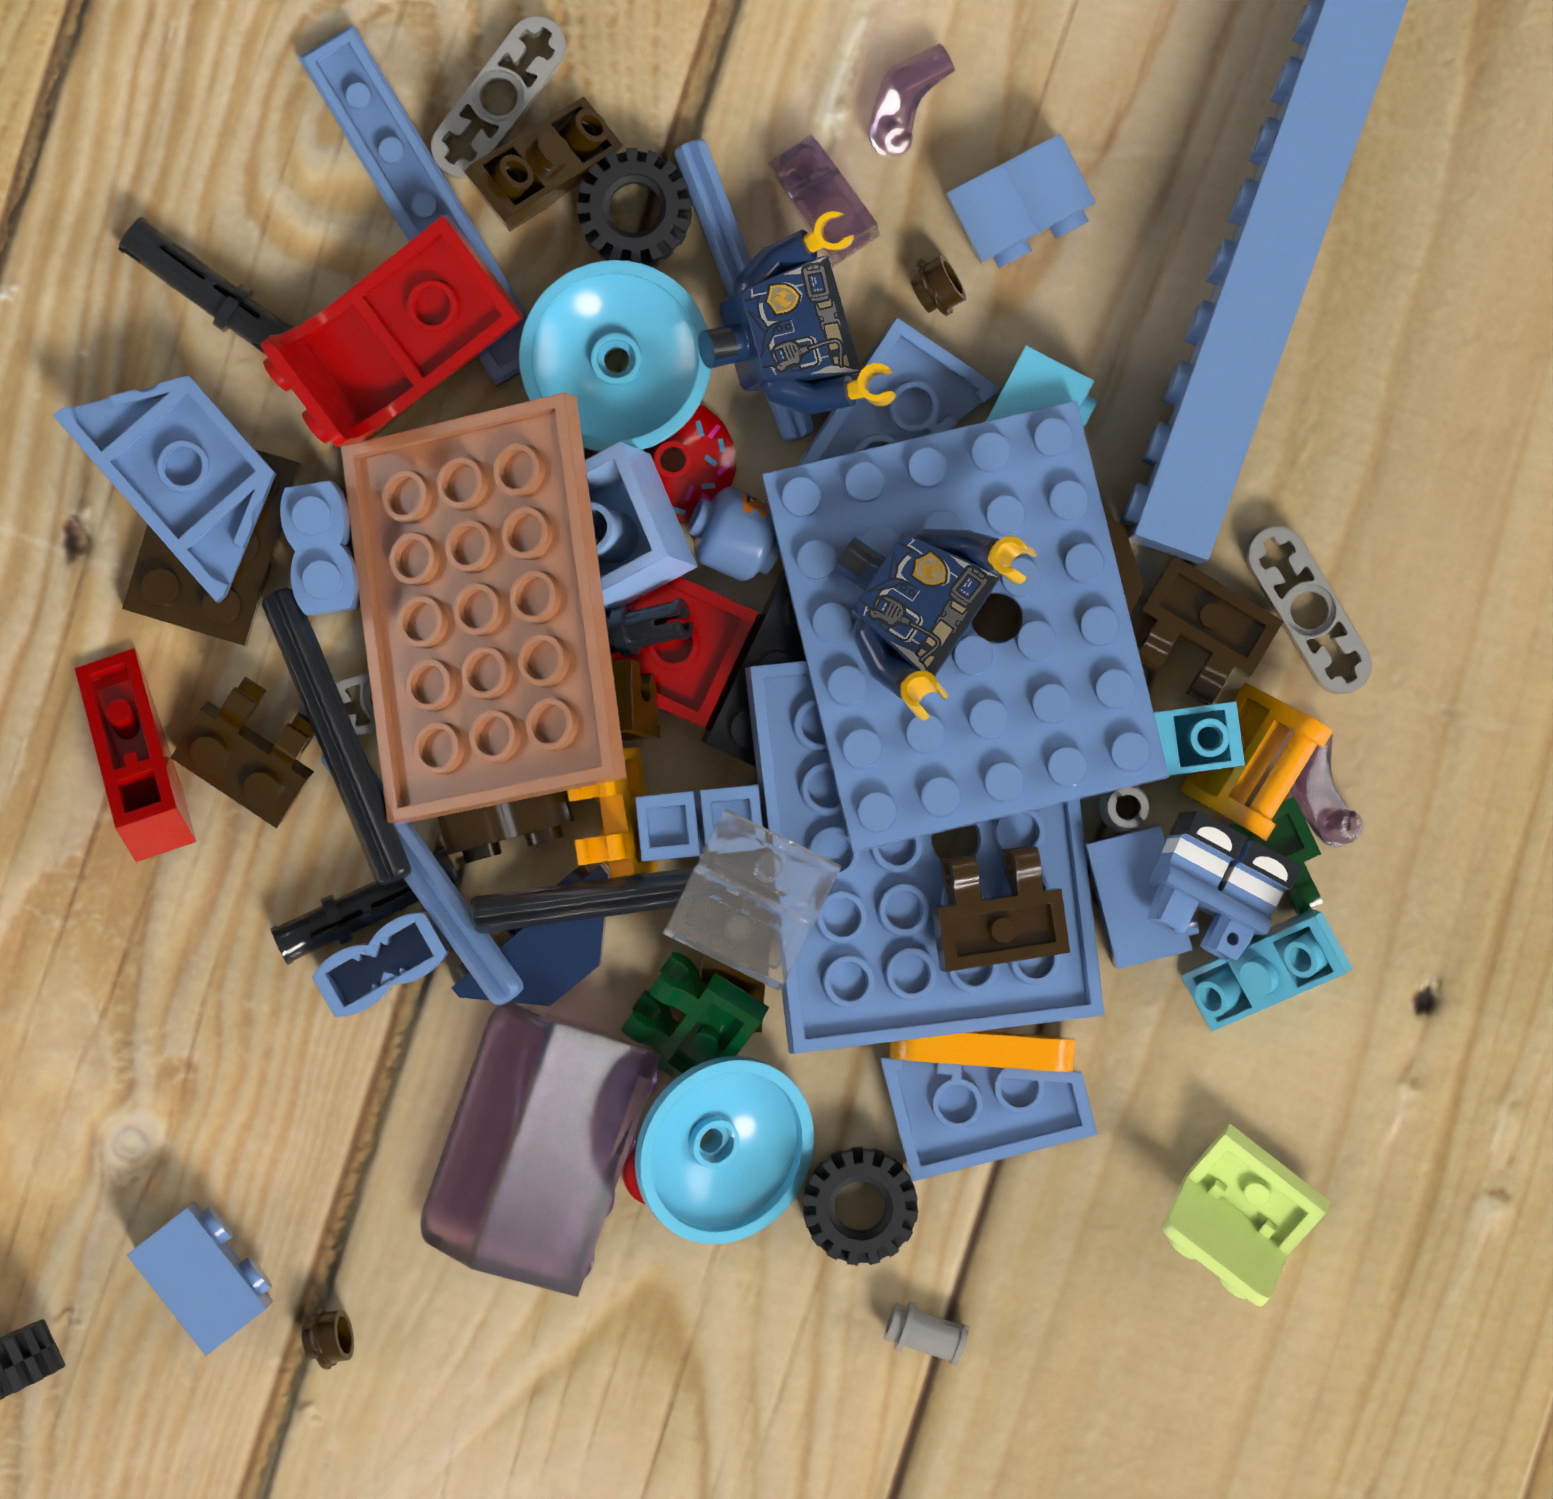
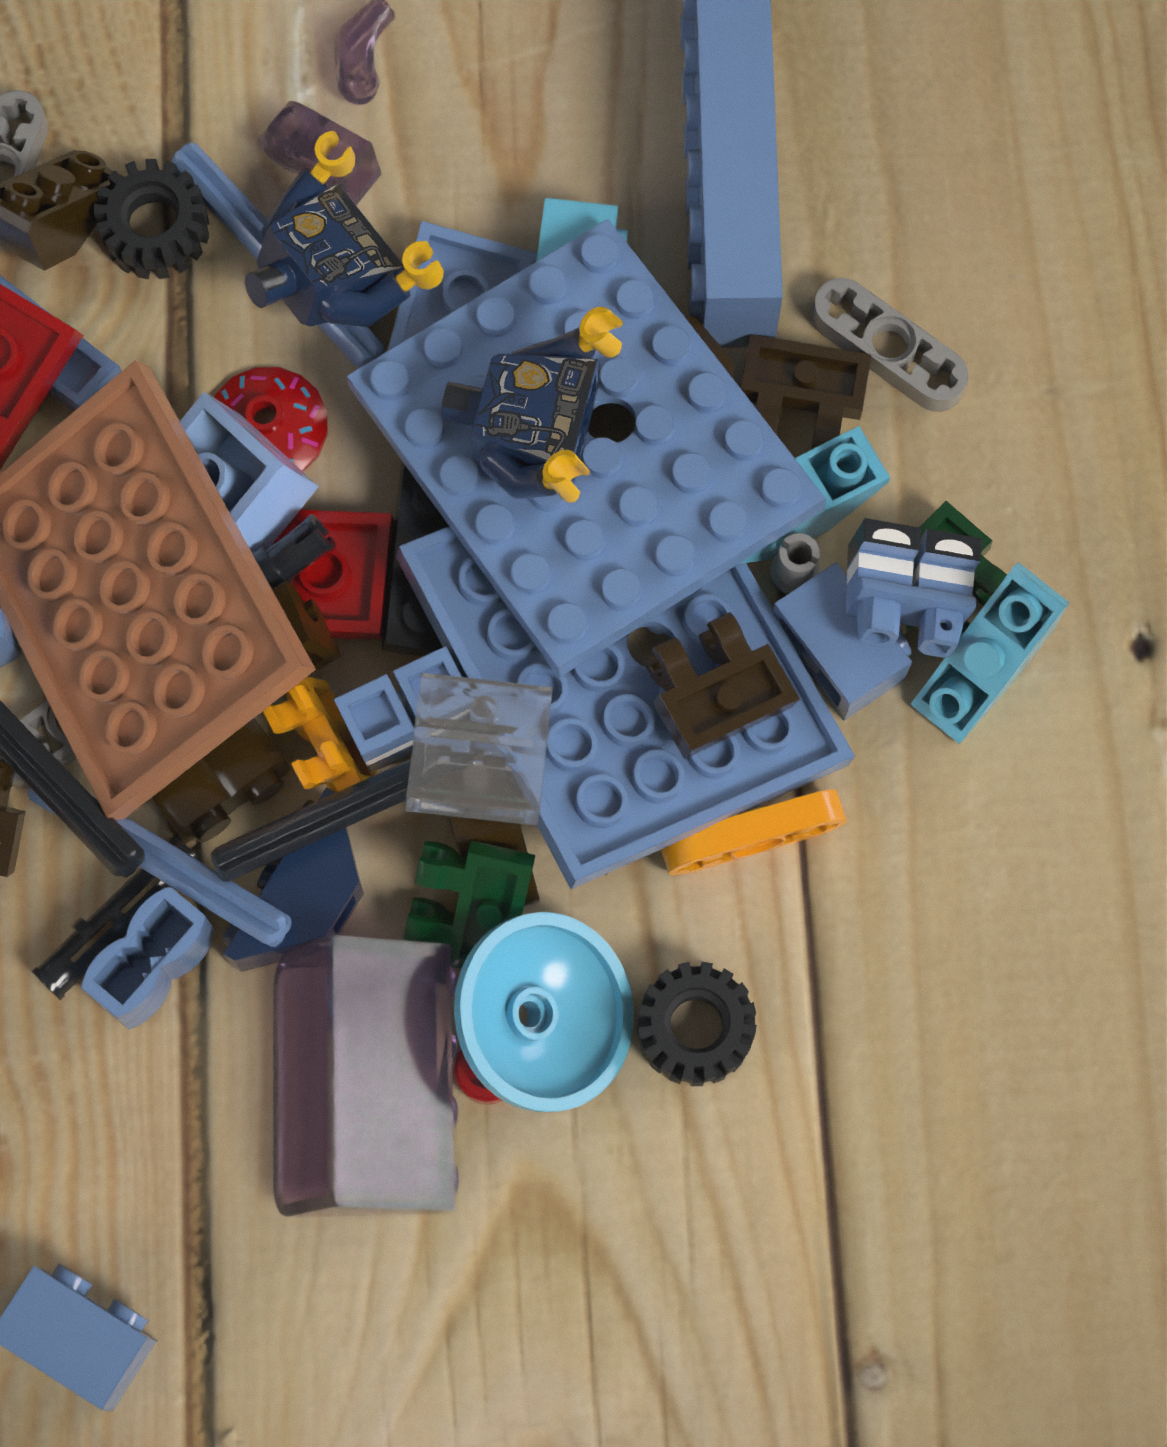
camera: 20 degrees left, 15 degrees down
dark brown plate [301,1306,354,1370] -> none
medium azure dish [519,260,712,452] -> none
medium blue head [687,487,780,581] -> none
medium blue wing [880,1056,1098,1182] -> none
light grey pin [884,1301,969,1365] -> none
dark brown plate [911,255,966,316] -> none
medium blue brick [946,134,1096,269] -> none
yellowish green bracket [1161,1124,1330,1306] -> none
light orange plate [1179,682,1333,841] -> none
arm [1290,734,1363,847] -> none

